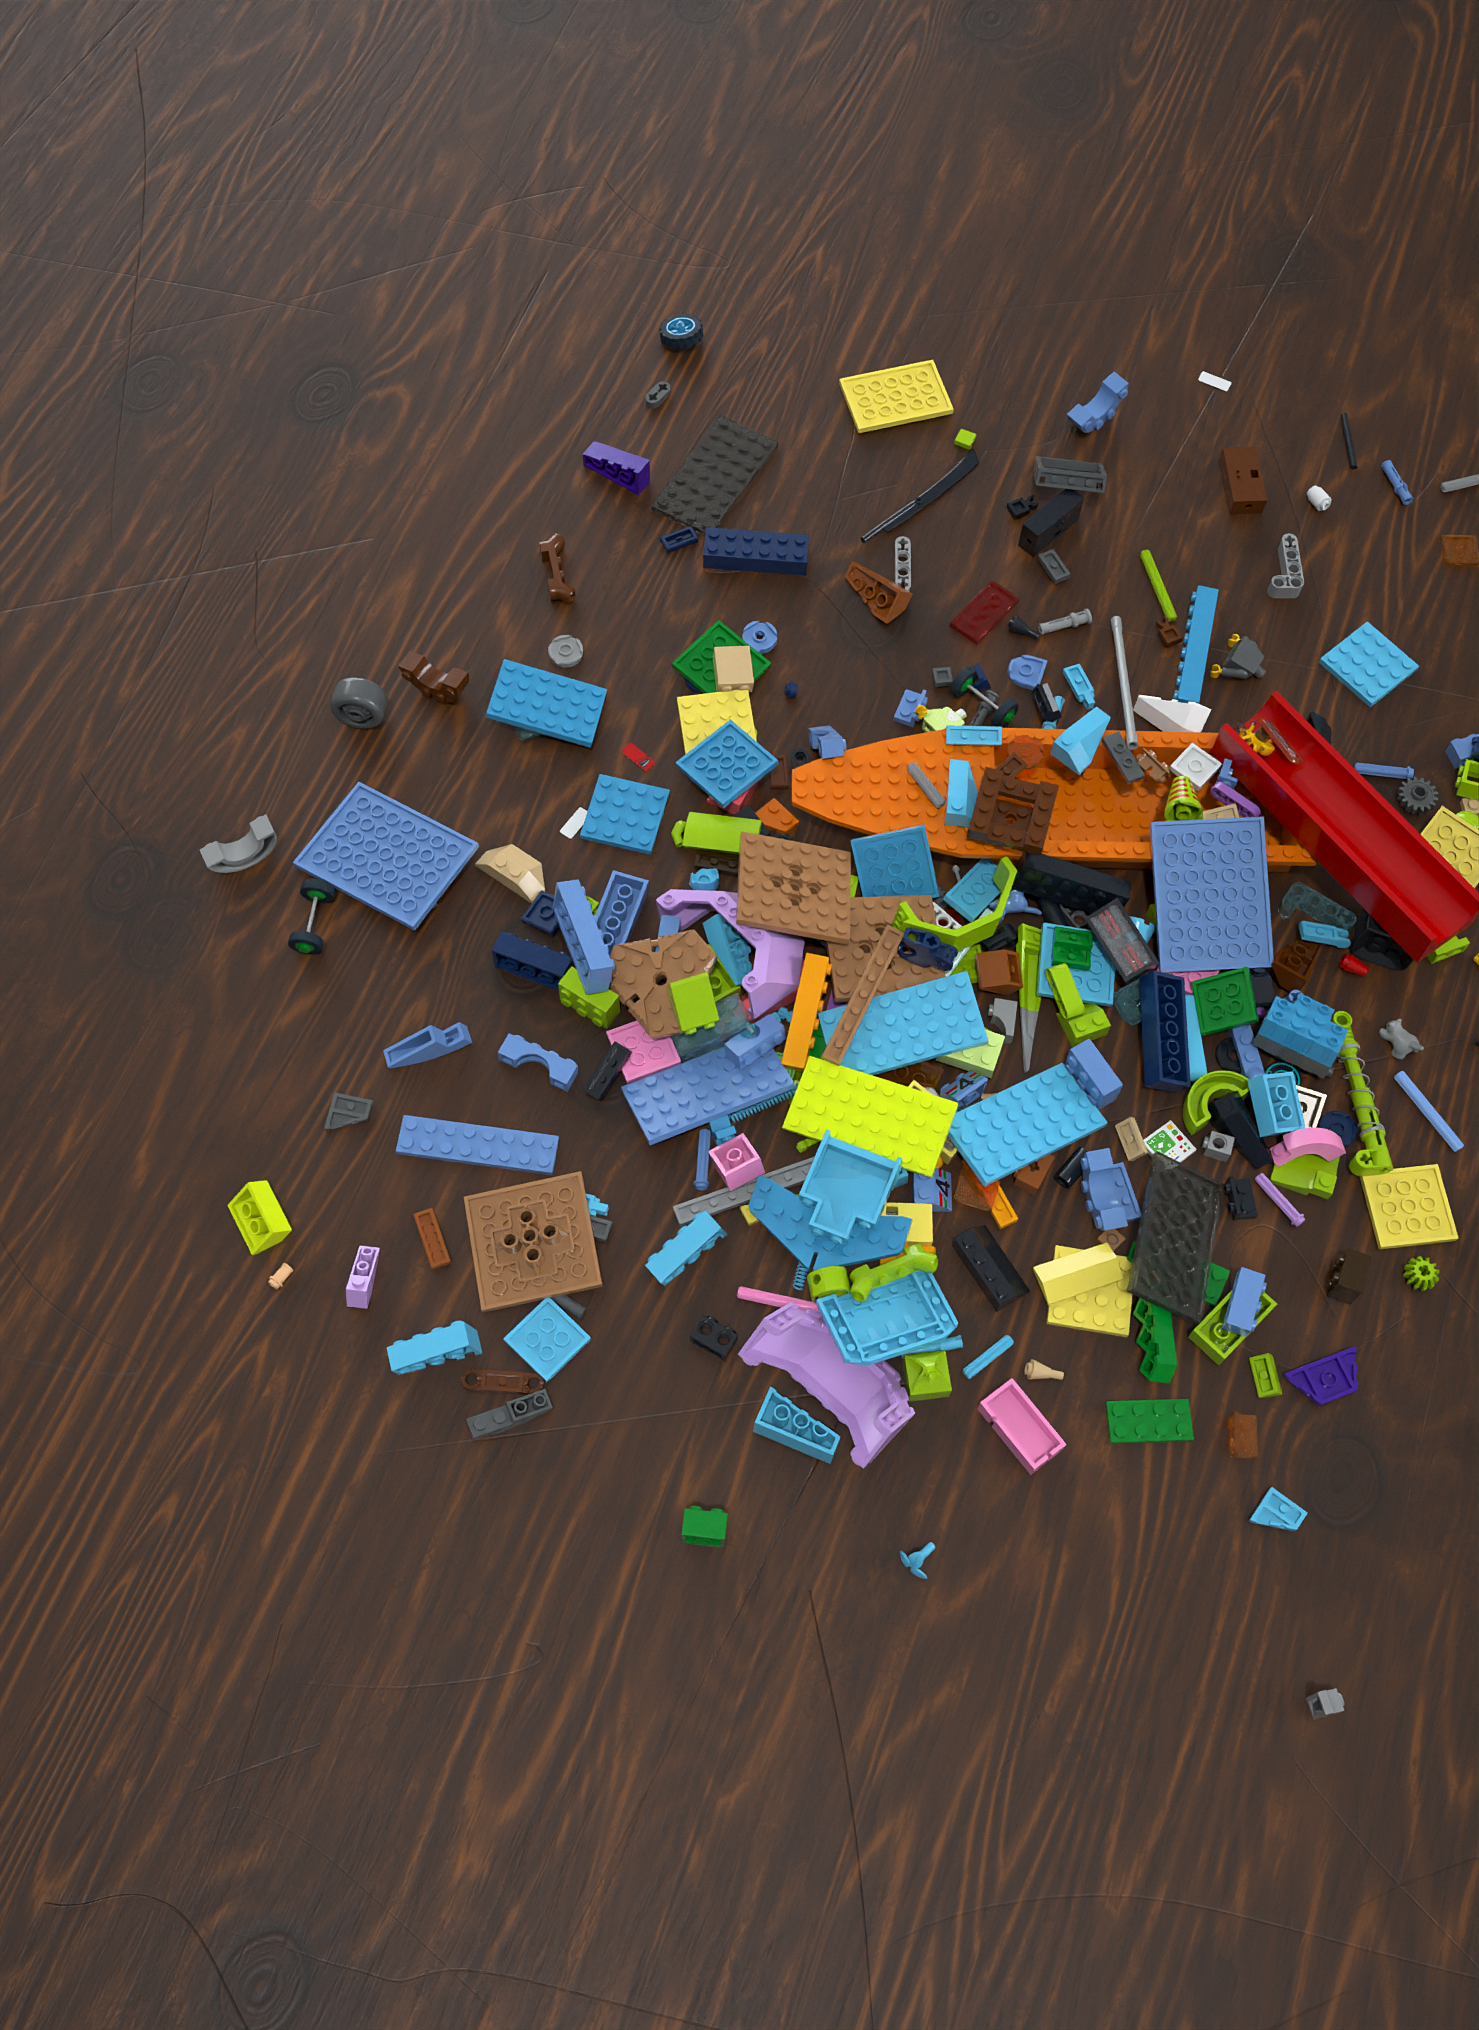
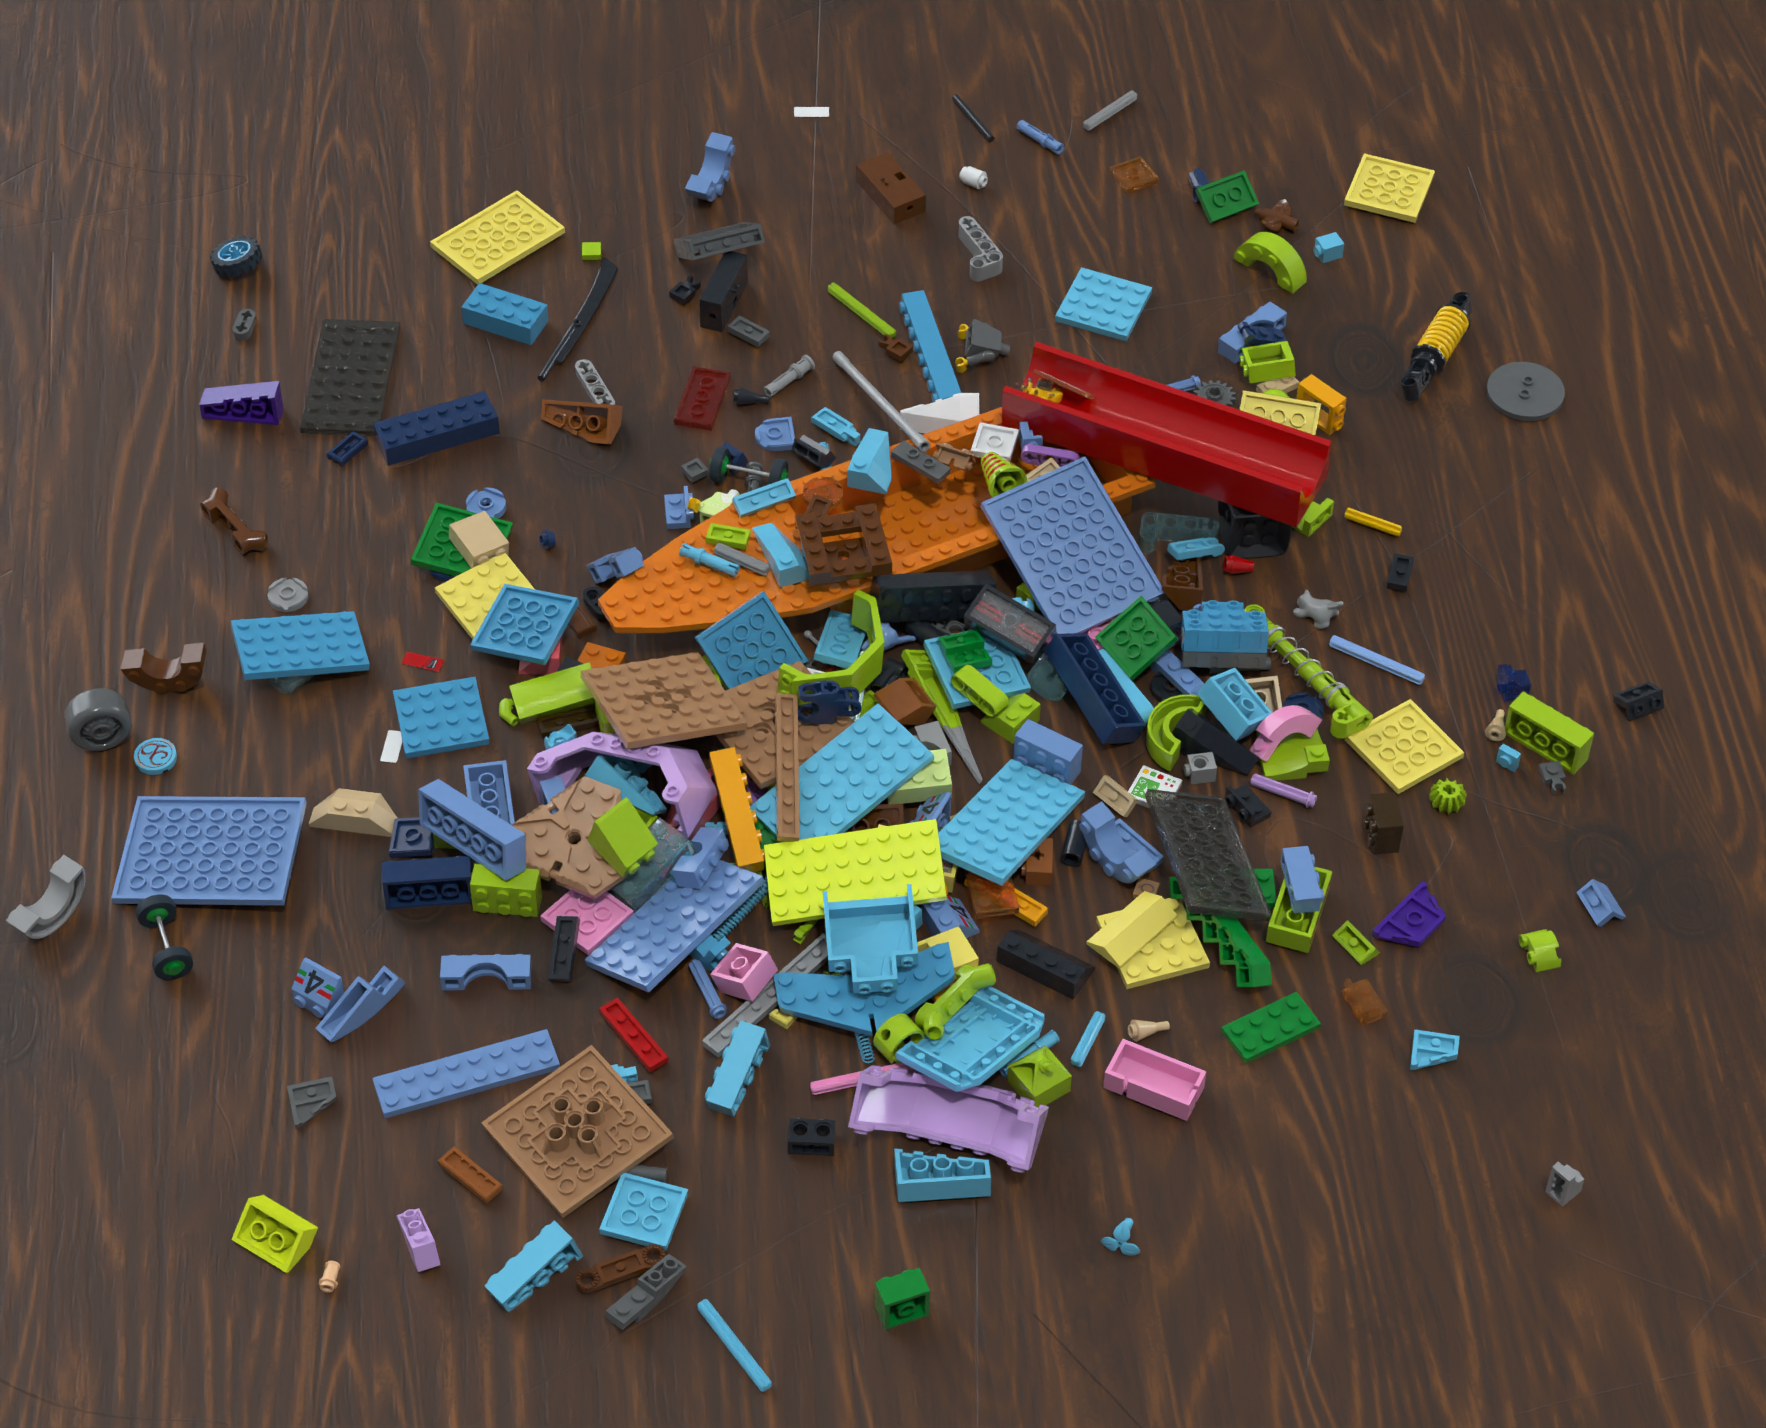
camera: 25 degrees left, 15 degrees down
none -> medium azure tile [134,738,177,775]
none -> medium blue slope [291,957,344,1018]
none -> dark azure brick [461,283,549,345]
none -> red plate [599,997,669,1073]
none -> medium azure pin [679,543,740,577]
none -> medium azure axle [697,1299,772,1392]
none -> lime plate [706,523,751,550]
none -> lime cylinder [1519,929,1561,972]

